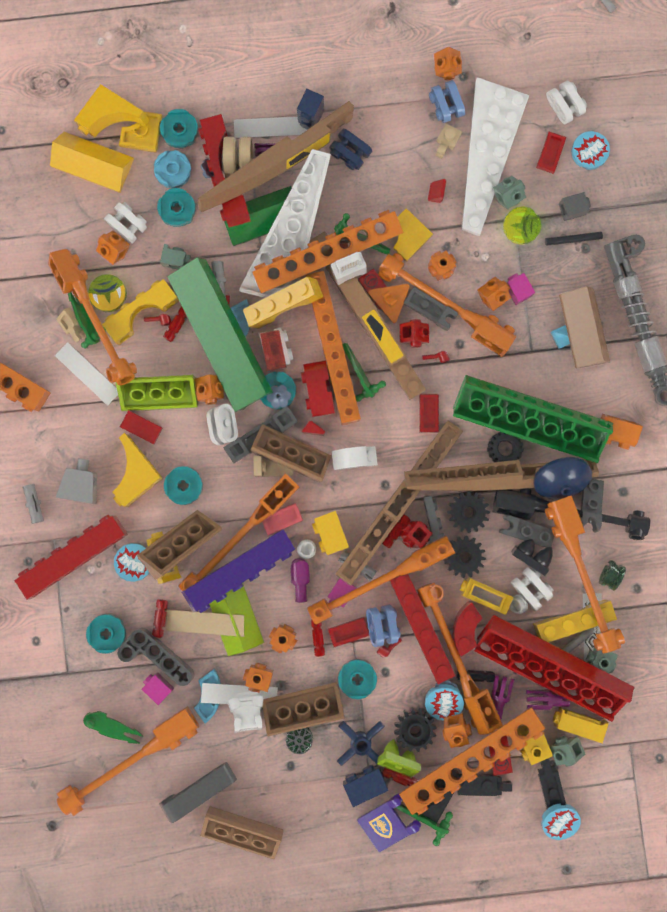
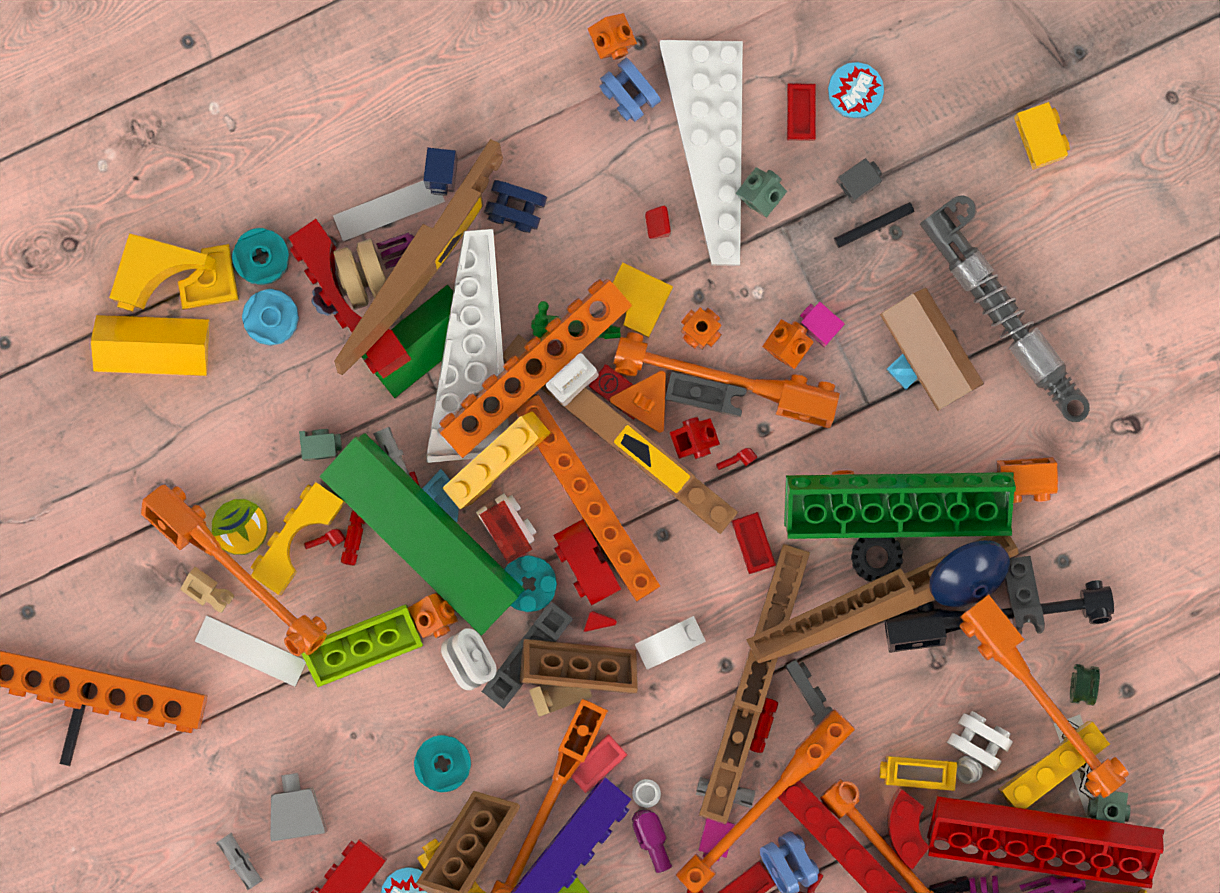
camera: 25 degrees left, 0 degrees up
green piece [68,292,106,349] -> none
orange brick [96,231,130,265] -> none
white brick [104,202,147,244] -> none
yellow arch [112,433,163,507] -> none
red tile [120,410,163,445] -> none
teal plate [157,188,196,227] -> none
sand blue plant [267,385,291,408] -> none
yellow brick [312,511,349,555] -> none
green piece [342,343,386,402] -> none
red brick [399,521,433,549] -> none
tan plate [435,123,462,159] -> none
black gear [444,536,486,578] -> none
black gear [447,491,490,533] -> none
dark grey plate [499,515,554,548] -> none
clear neon green tile [503,206,541,245] -> none
black tile [511,539,553,576] -> none
white brick [546,80,587,125] -> none
light grey bar [562,627,596,653] -> none

